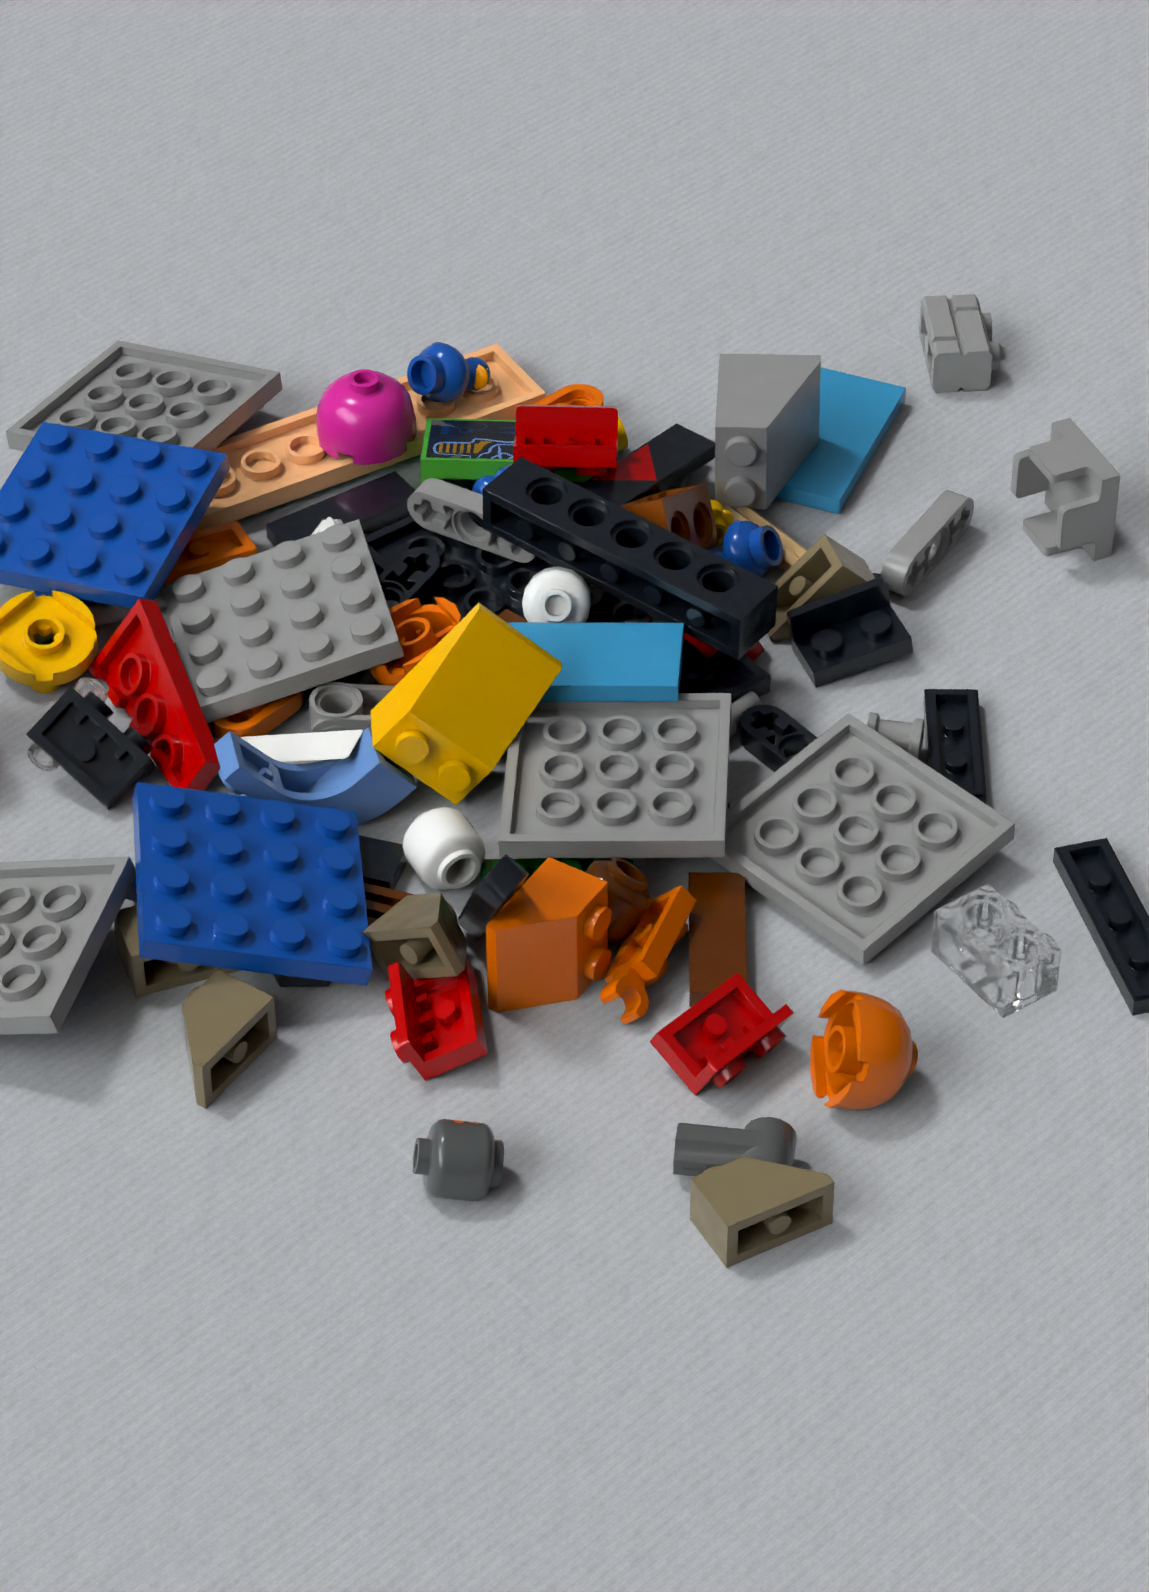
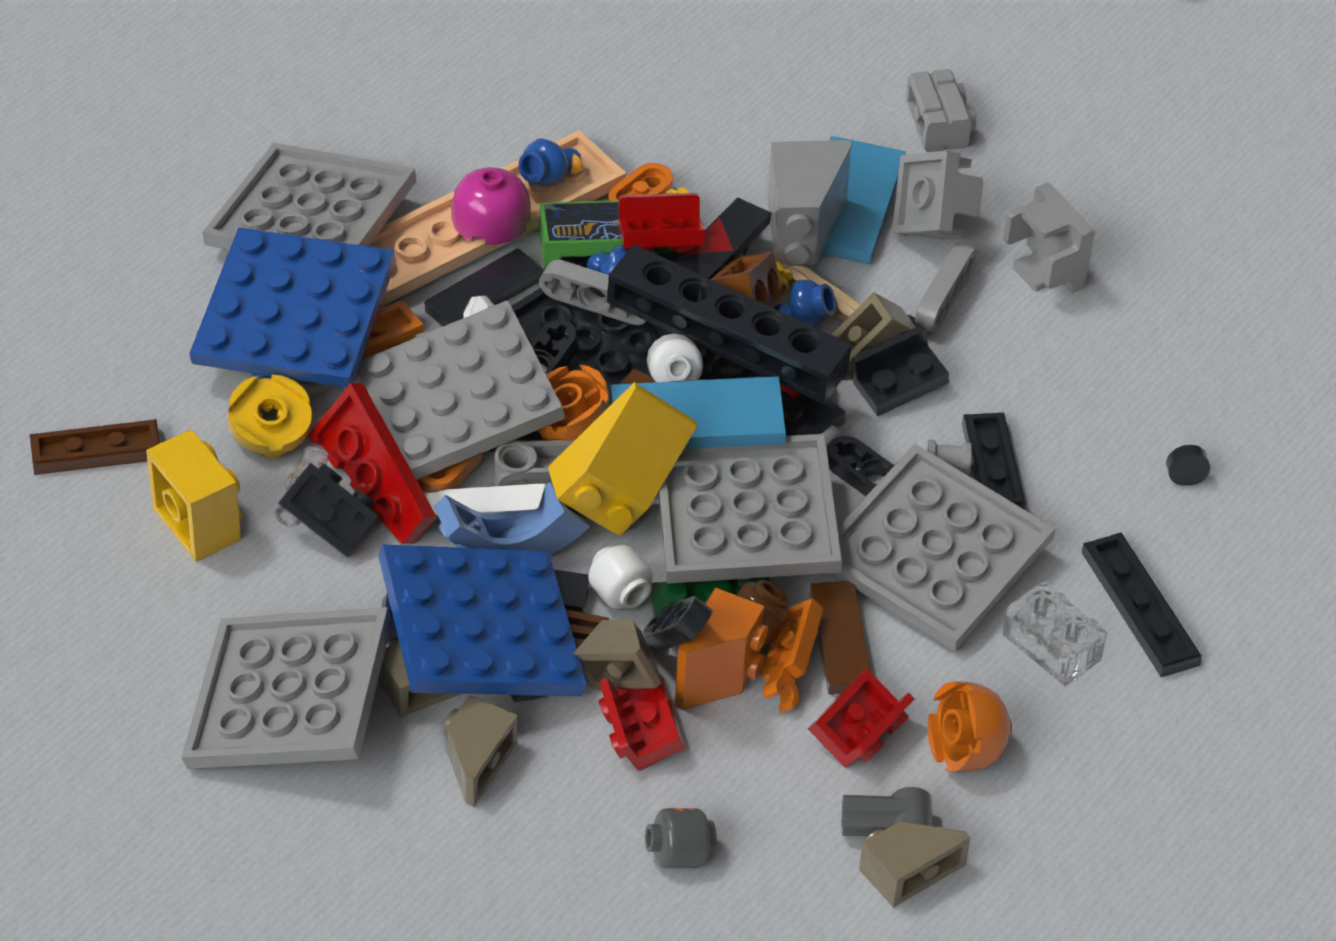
camera: 10 degrees left, 5 degrees up
none -> light grey panel [892,151,983,240]

